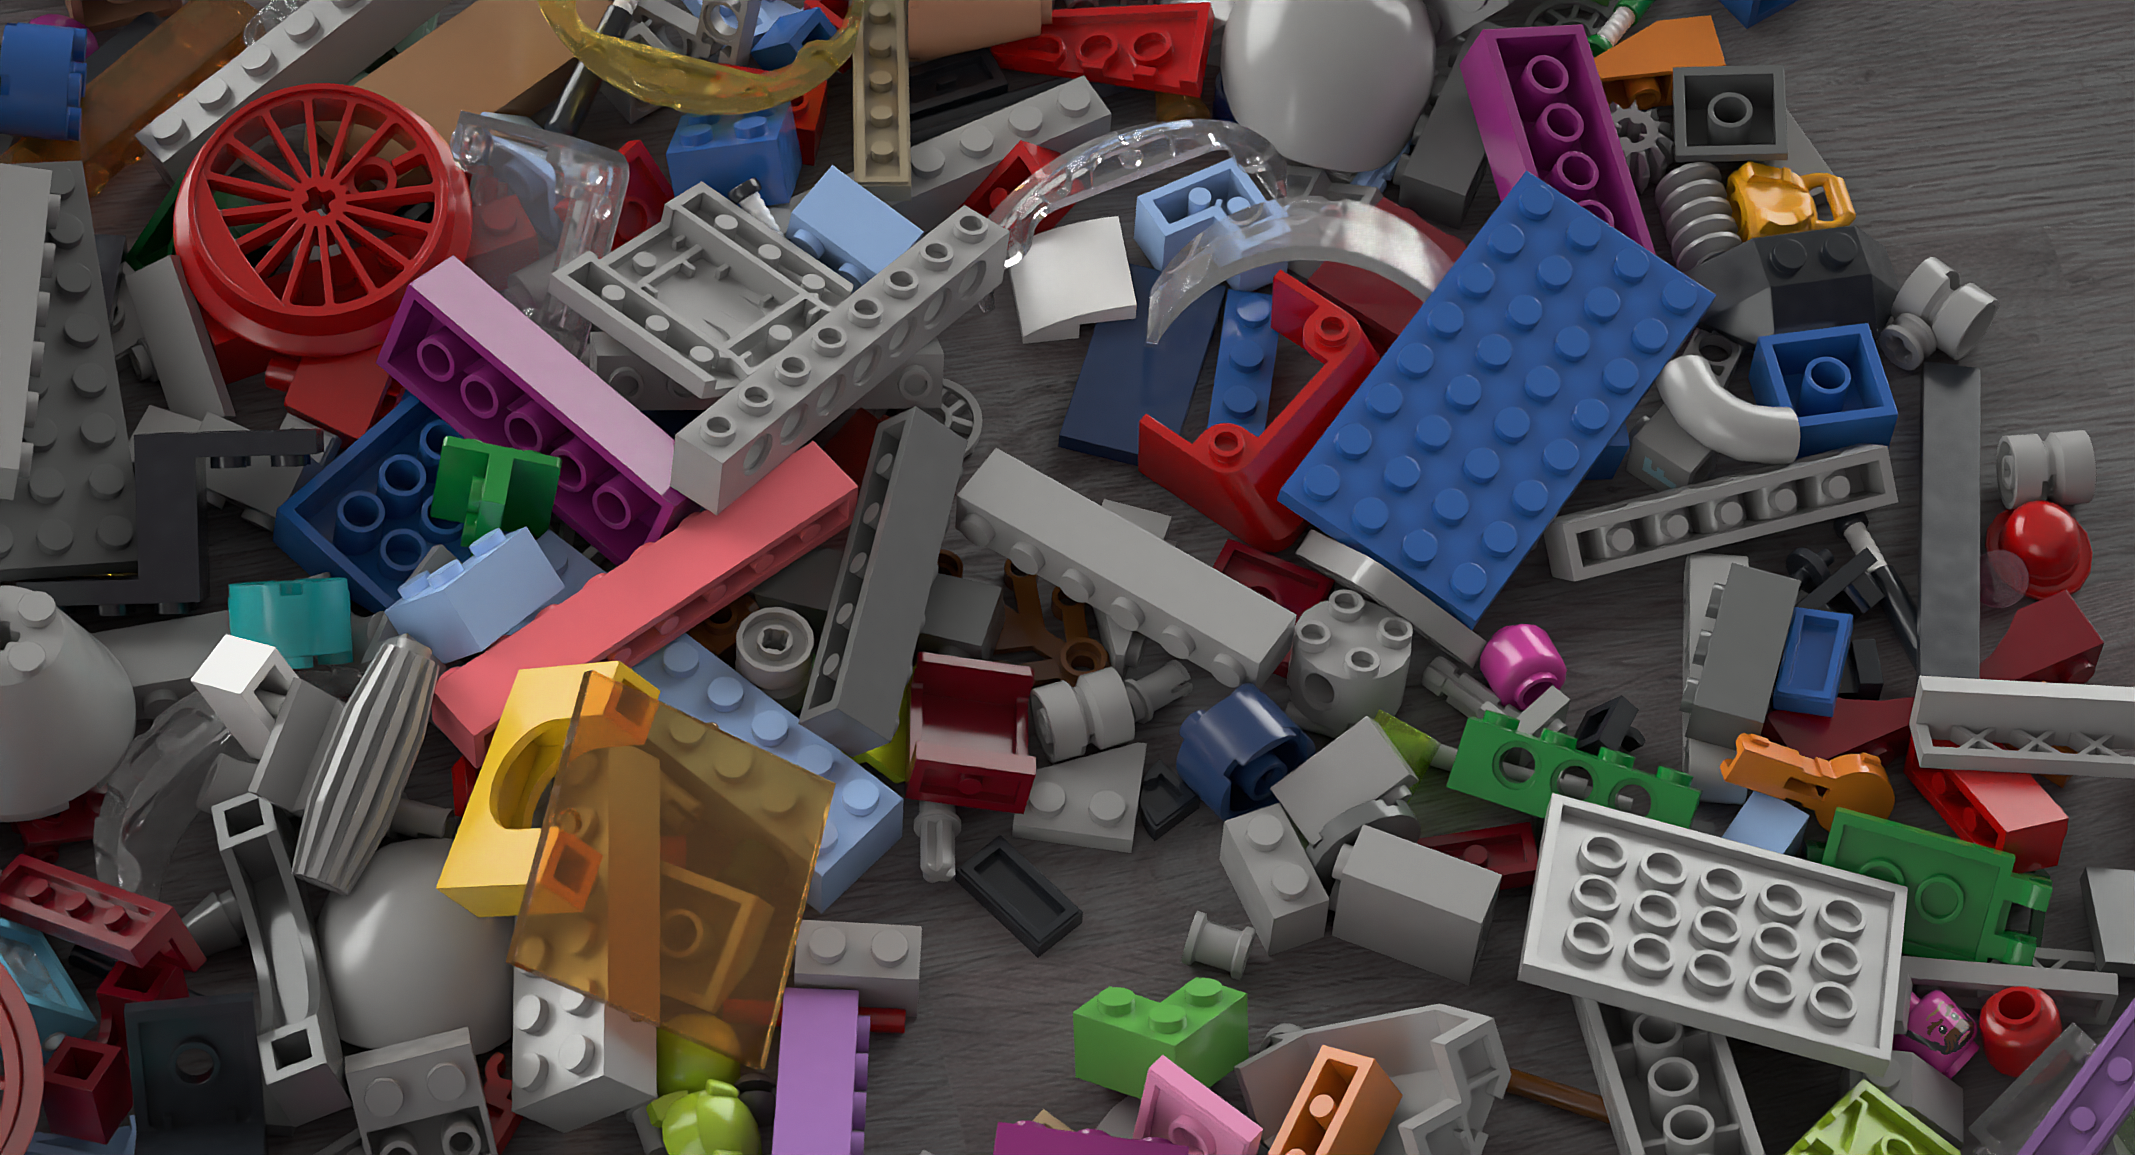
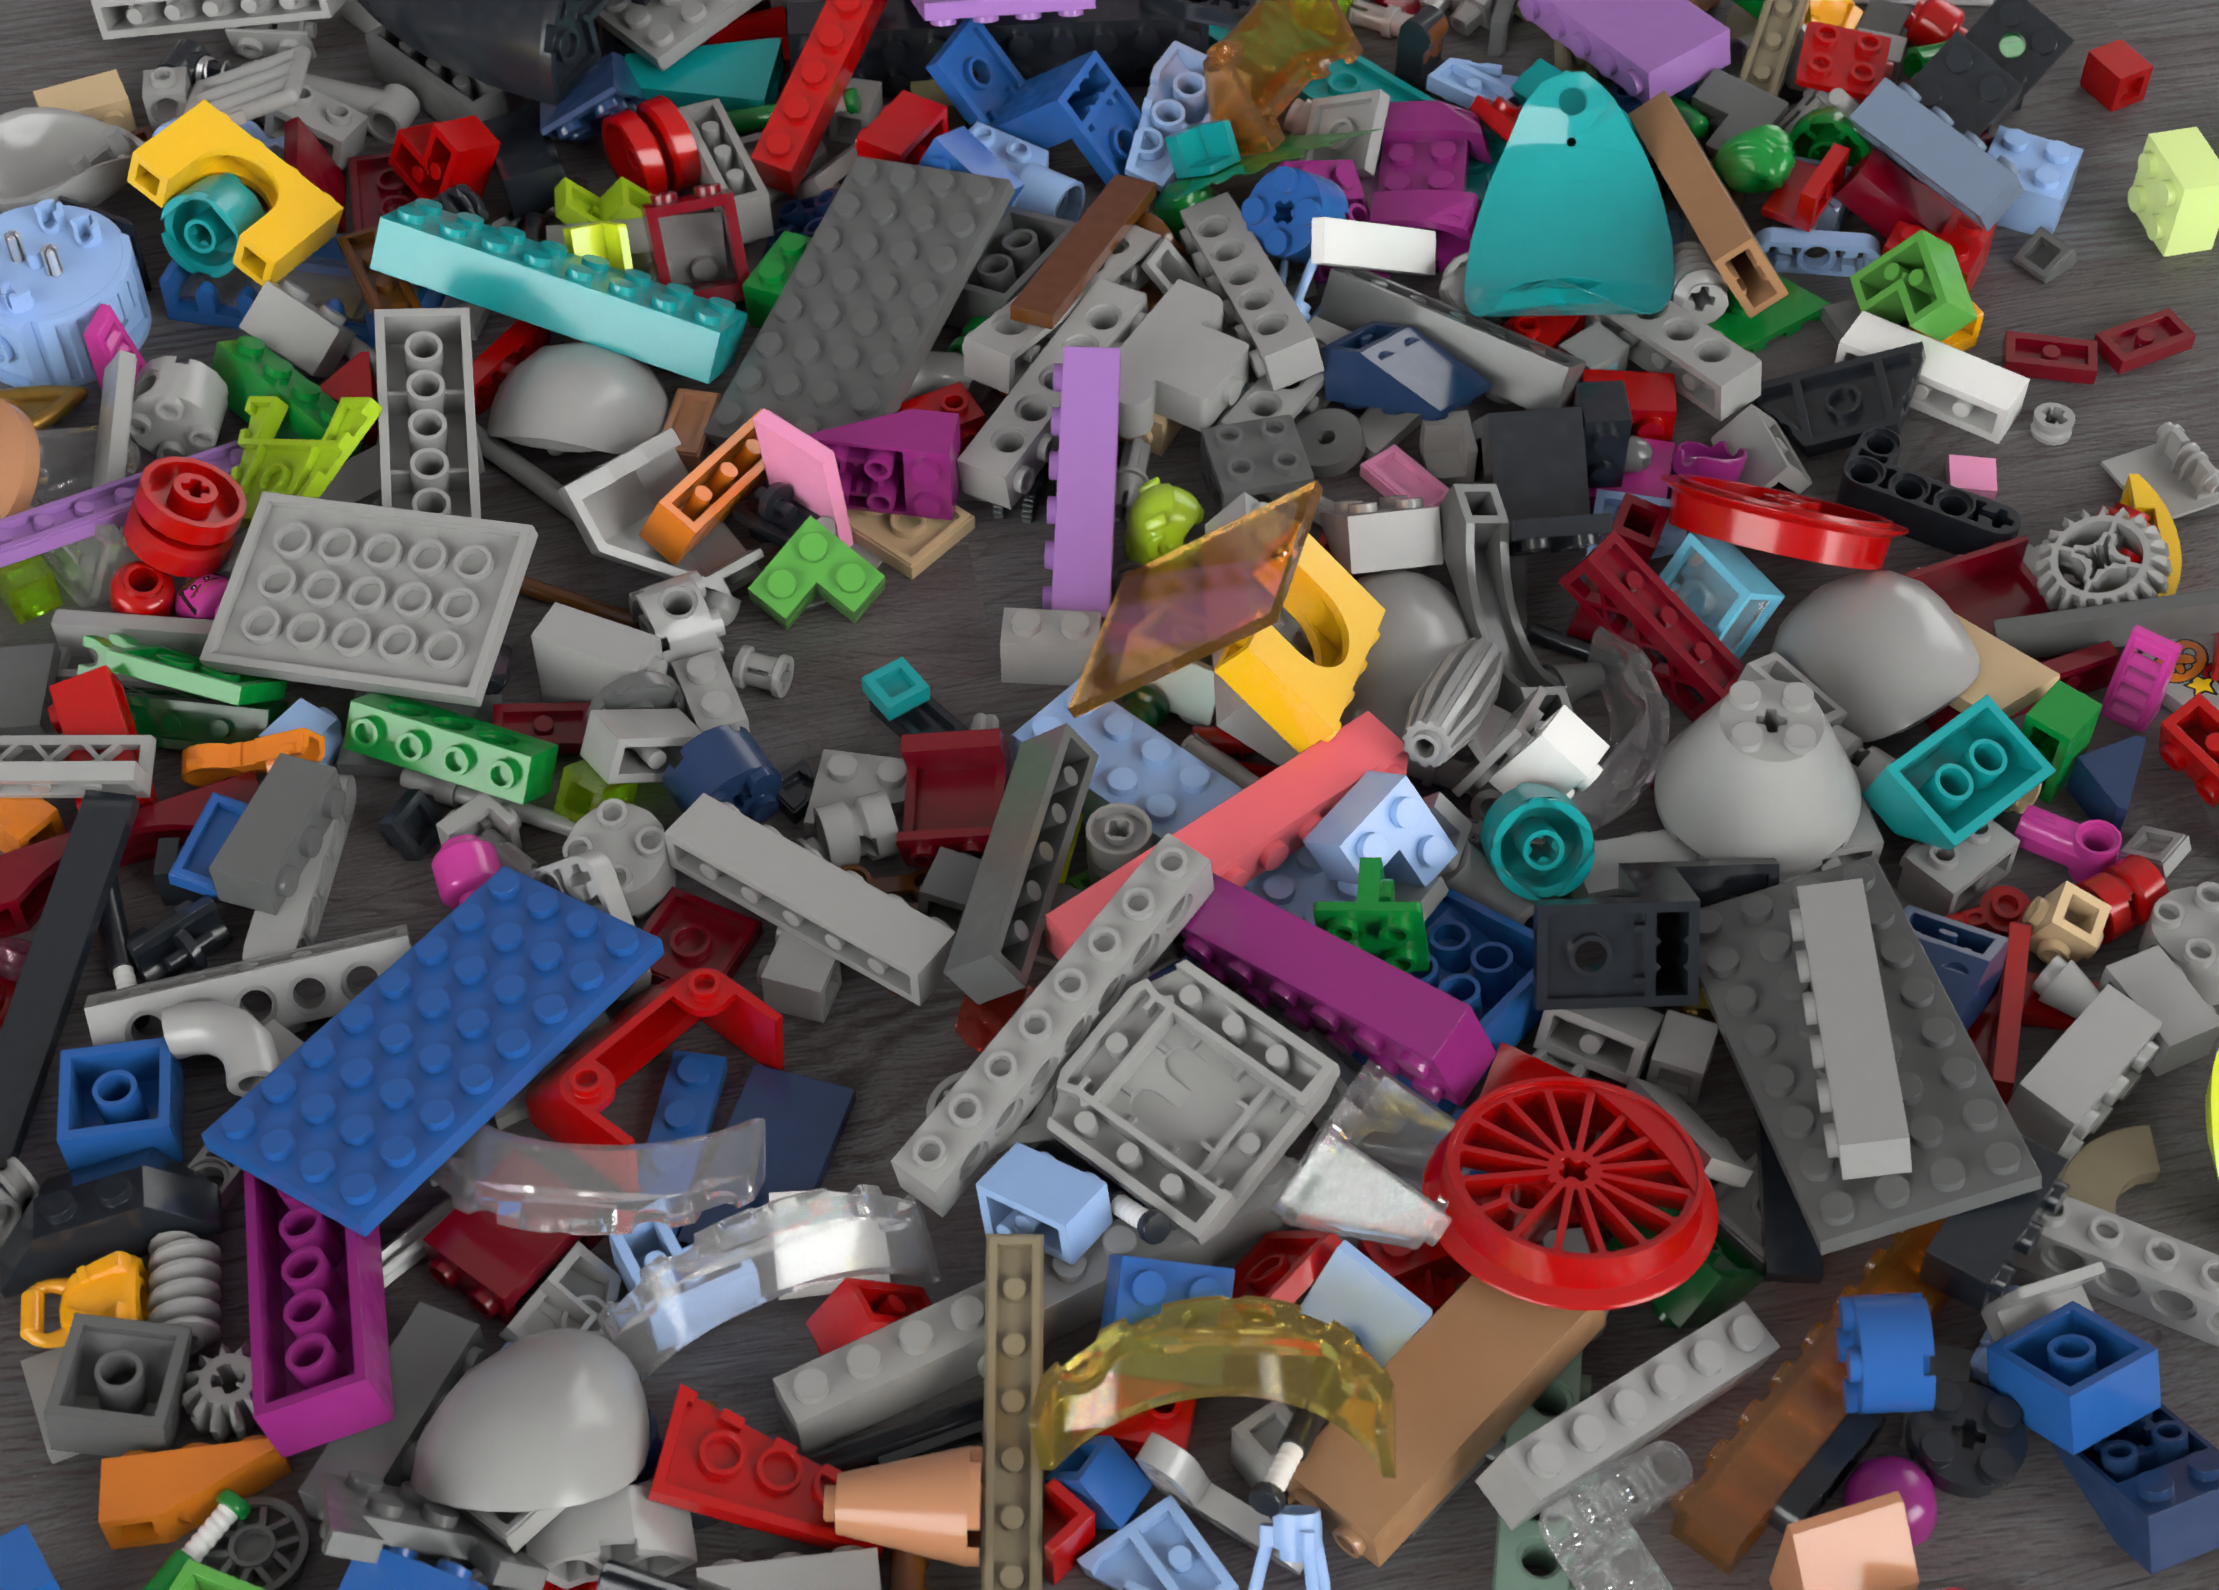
camera: 175 degrees left, 5 degrees down
none -> red wheel [123,456,247,578]
none -> light grey brick [628,570,726,678]
none -> teal plate [861,656,930,721]

